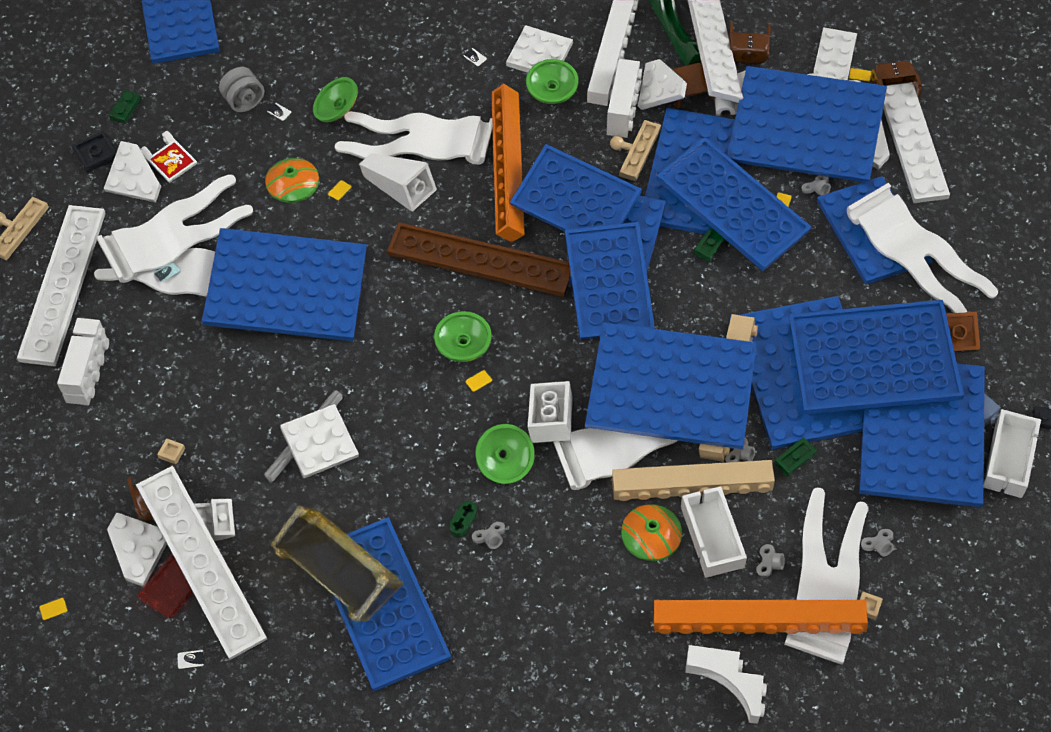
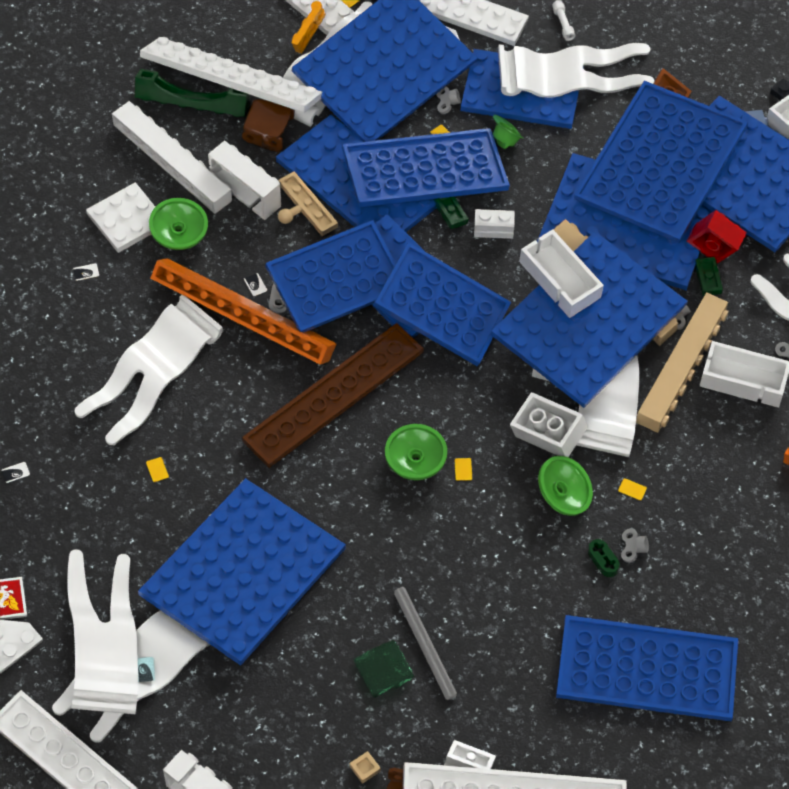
camera: 60 degrees left, 0 degrees up
dish [265,158,319,203] -> none
clear smoke windscreen [271,505,404,622] -> none
white plate [280,404,359,478] -> none
bright green dish [313,77,358,122] -> none
white slope [359,153,437,212] -> none
orange dish [621,504,682,561] -> none
white plate [638,59,687,110] -> none
reddish brown piece [729,22,771,63] -> none
none -> light orange plate [291,1,326,54]
none -> clear green slope [354,640,415,698]
none -> white brick [474,209,514,239]
none -> bright green piece [493,115,524,149]
none -> white piece [519,229,604,318]
none -> white bar [552,0,575,41]
none -> yellow sticker [618,478,647,500]
none -> red brick [687,210,747,264]

